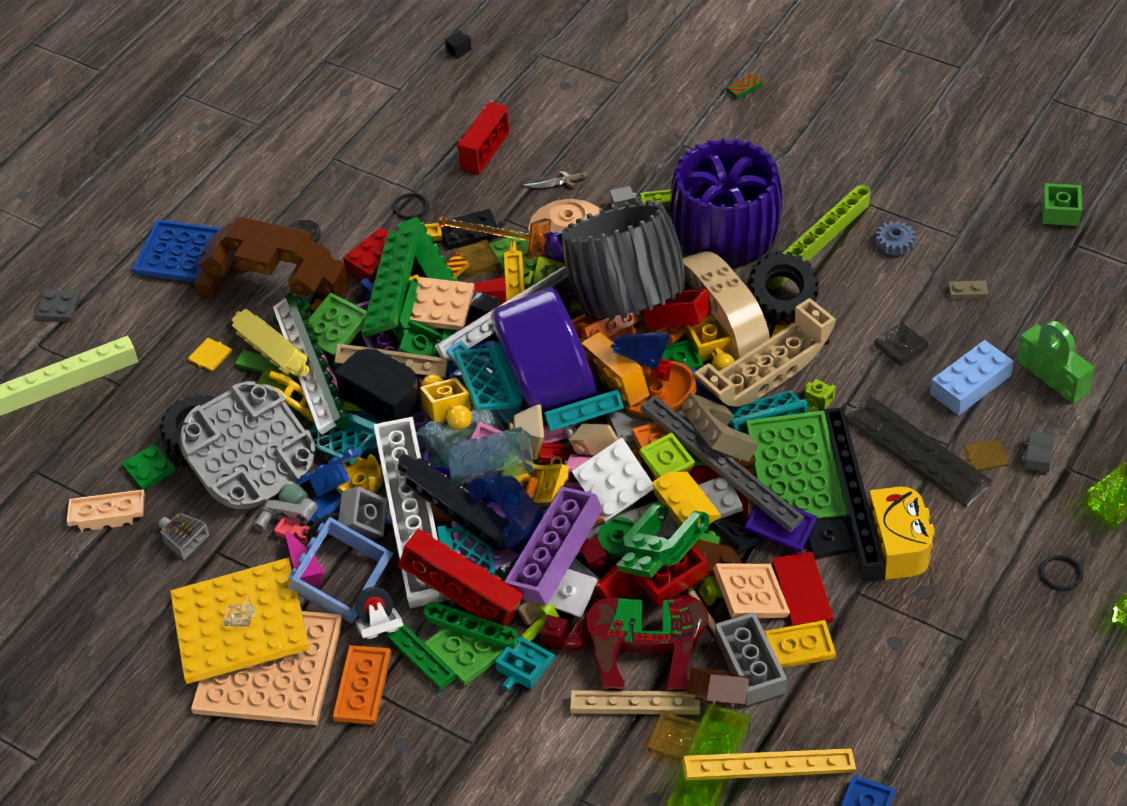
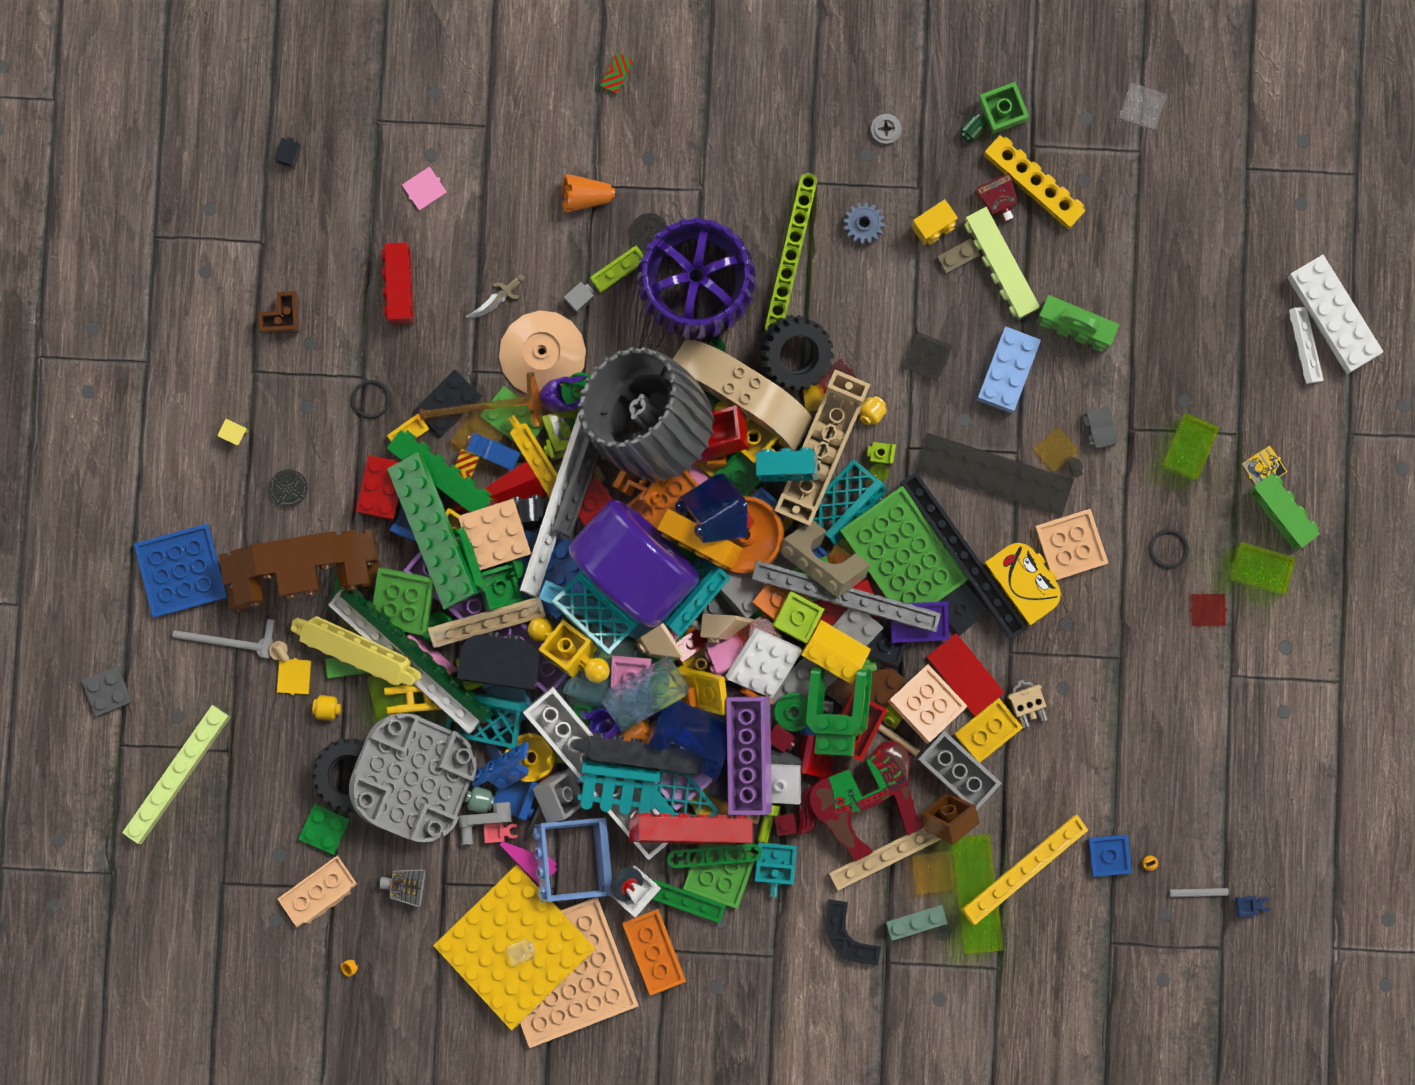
camera: 30 degrees left, 35 degrees up
none -> light grey bar [172,619,275,659]
none -> light yellow panel [217,419,249,445]
none -> reddish brown brick [258,291,300,335]
none -> tan plate [269,641,289,662]
none -> yellow head [312,695,341,721]
none -> light orange hinge [341,959,358,977]
none -> bright pink piece [402,166,447,211]
none -> blue piece [466,432,520,470]
none -> orange cone [562,174,615,212]
none -> teal fence [577,760,660,814]
none -> teal brick [756,447,818,482]
none -> black plate [826,899,881,966]
none -> yellow head [859,396,887,425]
none -> light grey gear [871,114,901,144]
none -> sand green brick [885,905,948,941]
none -> yellow brick [911,199,958,246]
none -> dark green brick [960,113,987,142]
none -> yellowish green brick [964,207,1040,320]
none -> torso [975,173,1017,222]
none -> yellow brick [983,135,1085,230]
none -> tan piece [1007,680,1047,728]
none -> light nougat plate [1035,509,1108,581]
none -> clear smoke plate [1064,456,1083,478]
none -> clear red piece [1190,594,1227,626]

